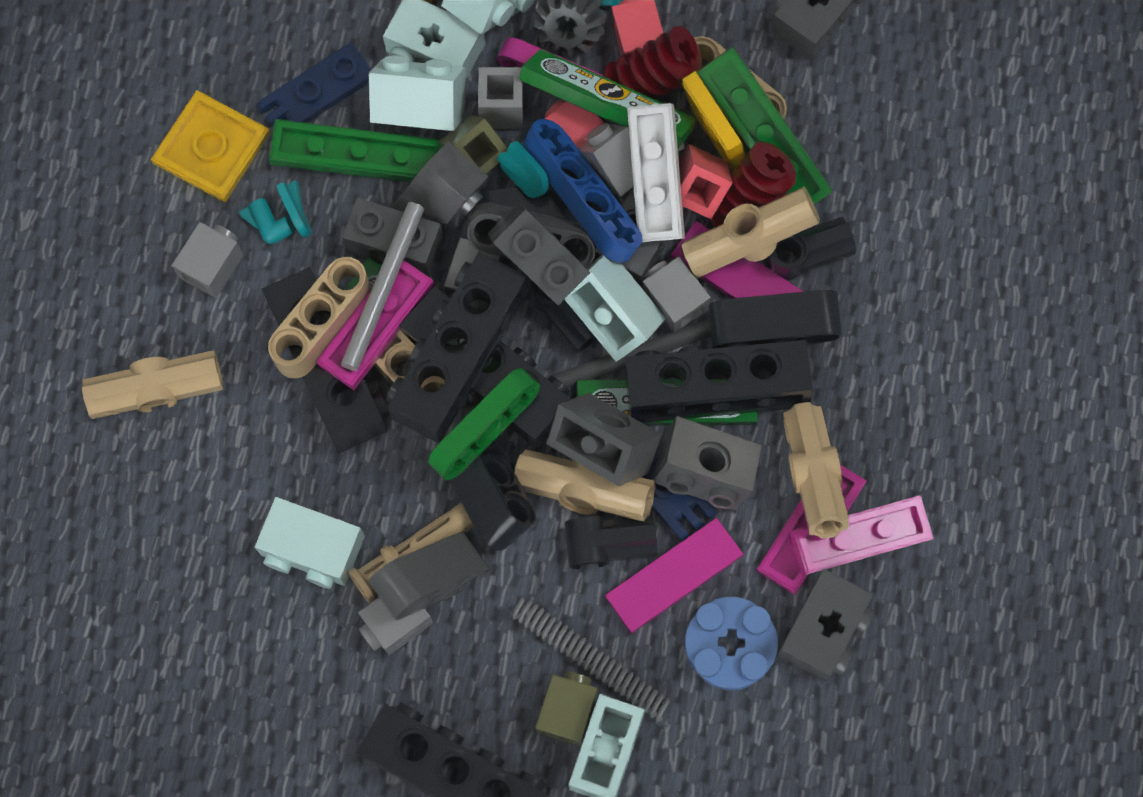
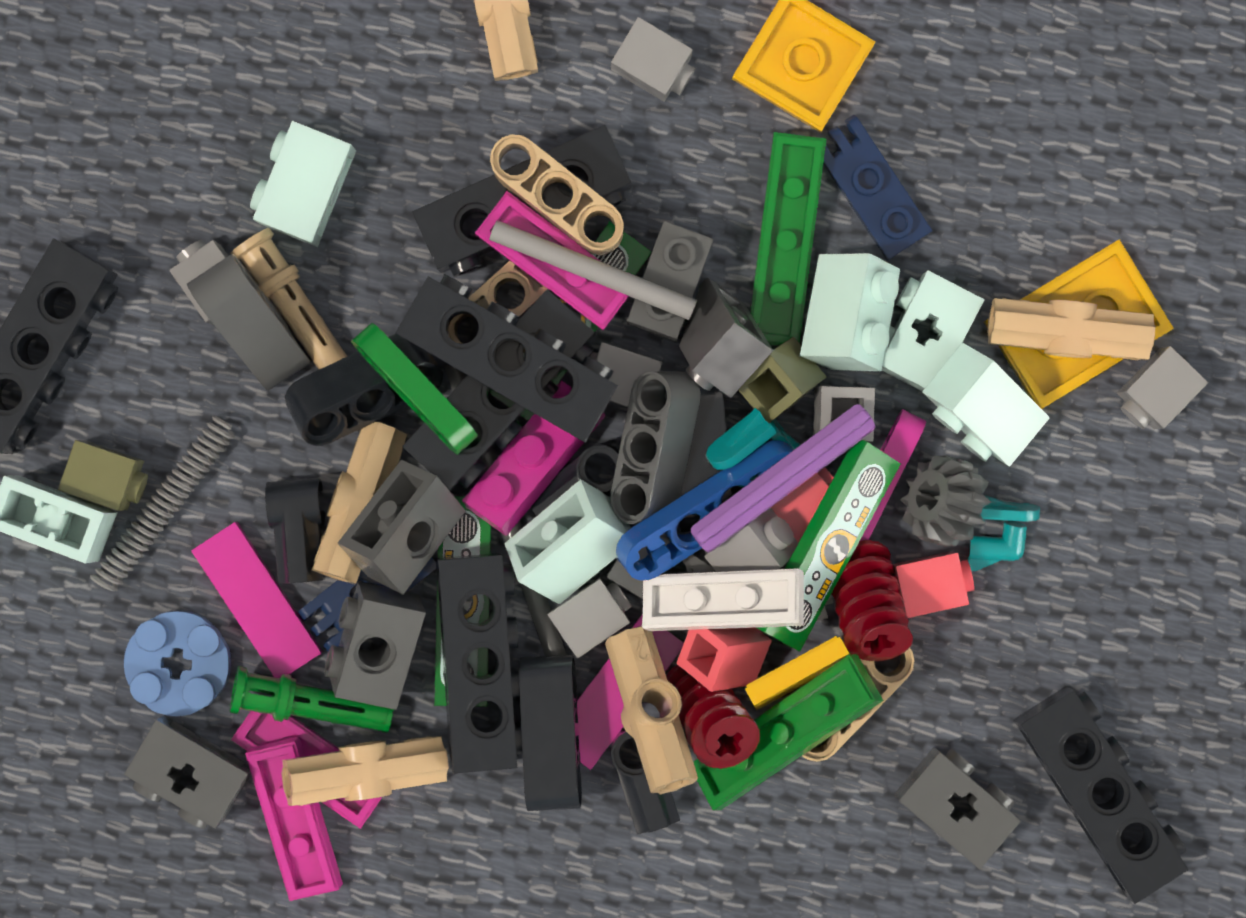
camera: 90 degrees right, 15 degrees up
teal piece [239,180,313,244] -> none
dark grey brick [488,202,590,305] -> none
none -> green pin [229,666,393,733]
none -> dark pink plate [462,381,605,536]
none -> medium lavender axle [690,404,876,552]

